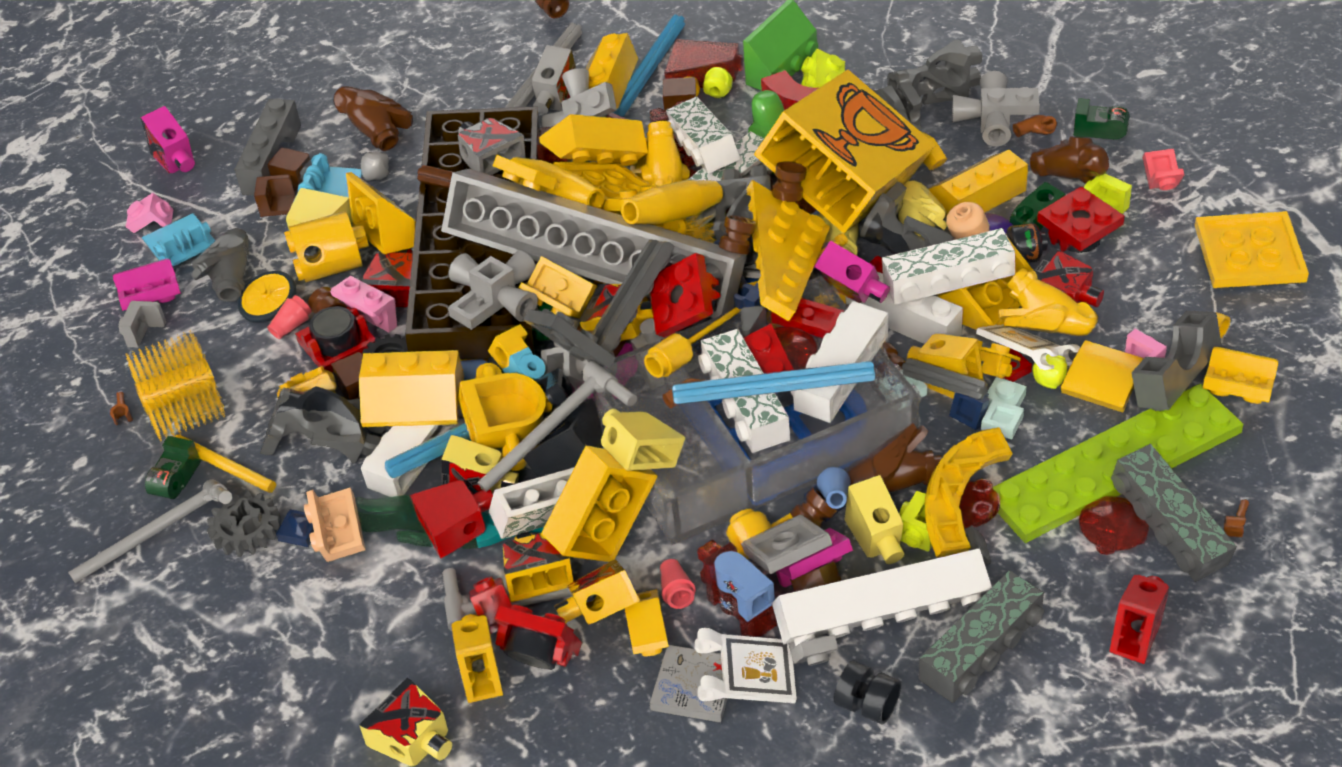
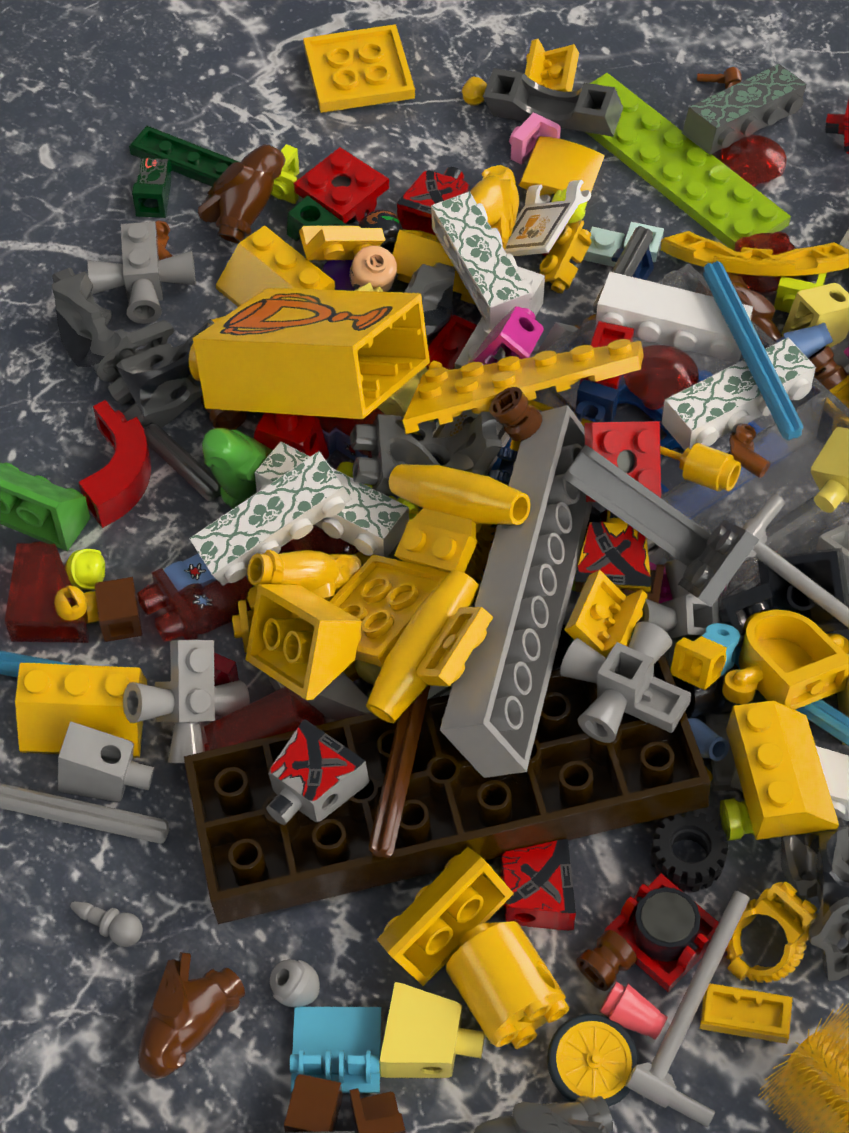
camera: 105 degrees left, 10 degrees up
bright pink bracket [331,276,397,332] -> none
reddish brown panel [331,352,363,400] -> none
dark grey slope [740,306,767,338] -> none
red plate [743,323,795,394] -> none
reddish brown wheel [772,161,807,202] -> none
neon yellow bracket [801,49,845,88] -> none
yellow torso [907,333,984,399] -> none
coral bracket [1142,149,1184,190] -> none
none -> yellow hinge [54,585,87,620]
none -> light grey bar [70,901,143,947]
none -> dark green tile [129,126,239,186]
none -> yellow bracket [299,226,386,260]
none -> light grey bar [625,891,750,1127]
none -> yellow plate [699,983,793,1044]

